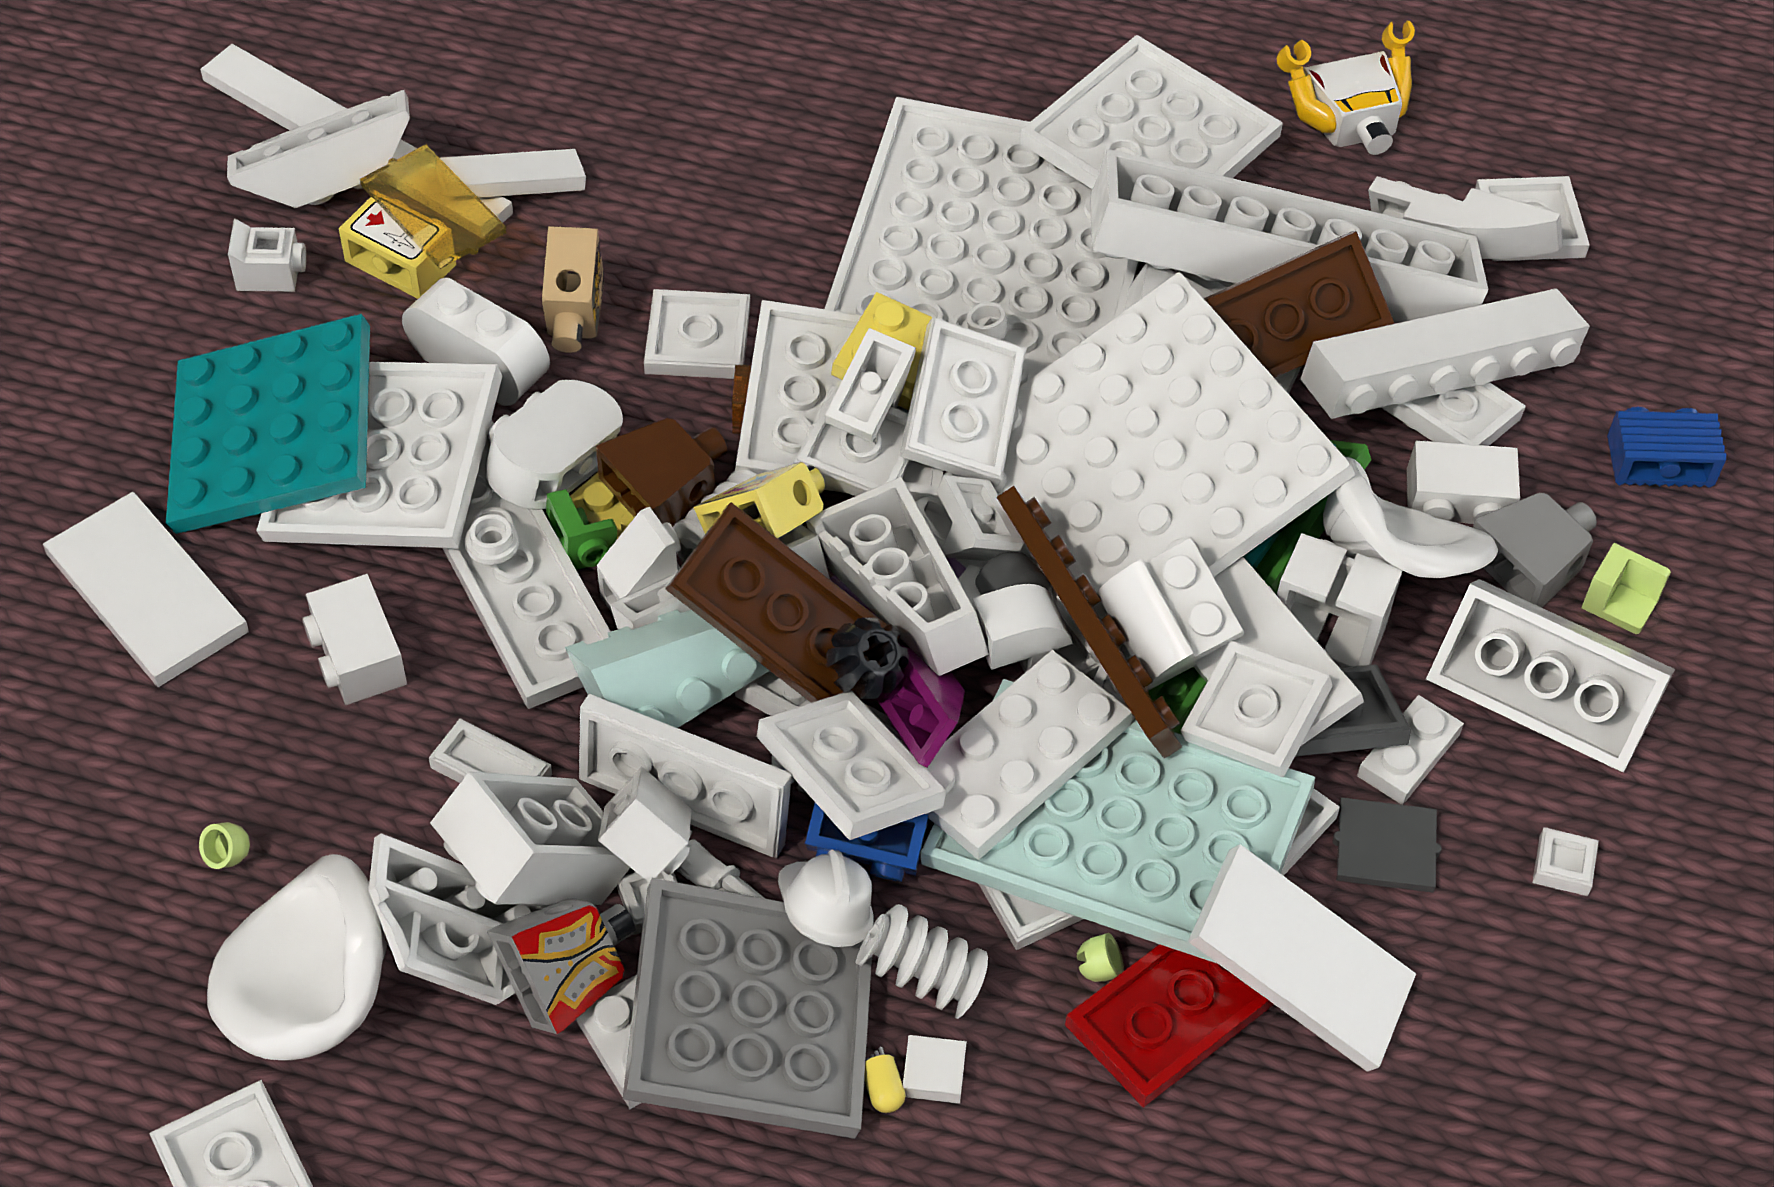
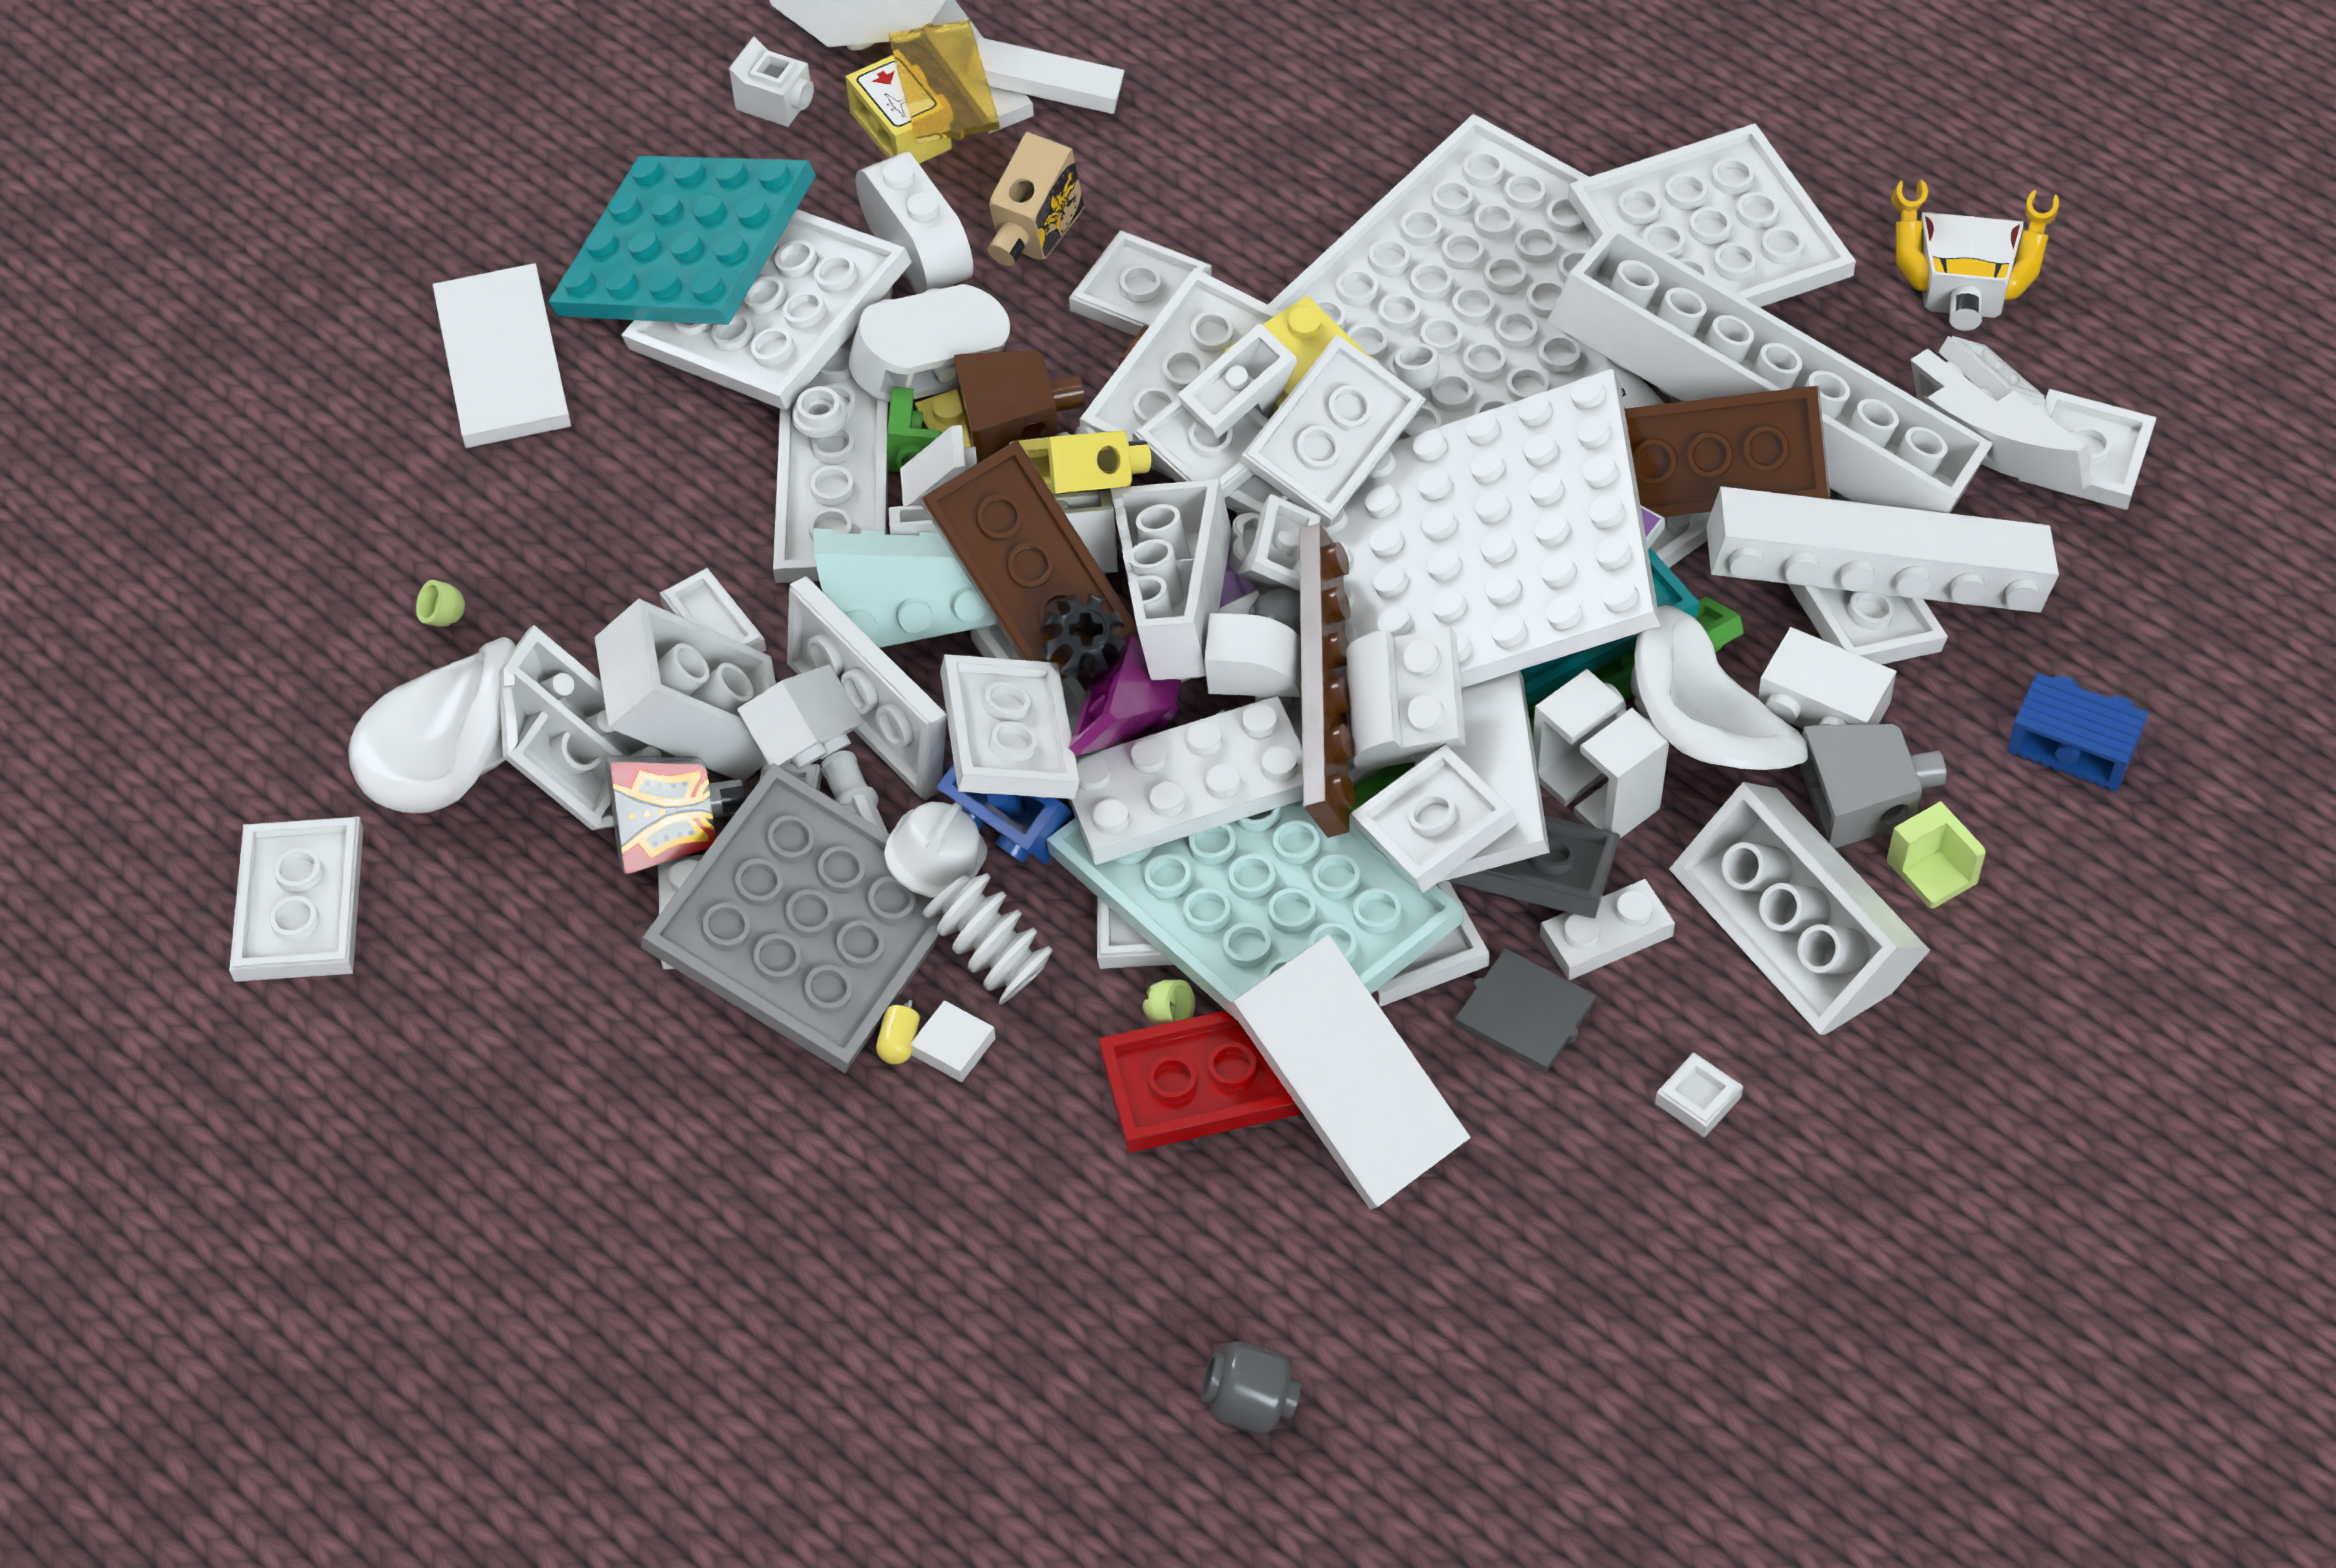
camera: 30 degrees right, 0 degrees up
white brick [302,574,407,705] -> none
none -> white plate [1939,336,2047,406]

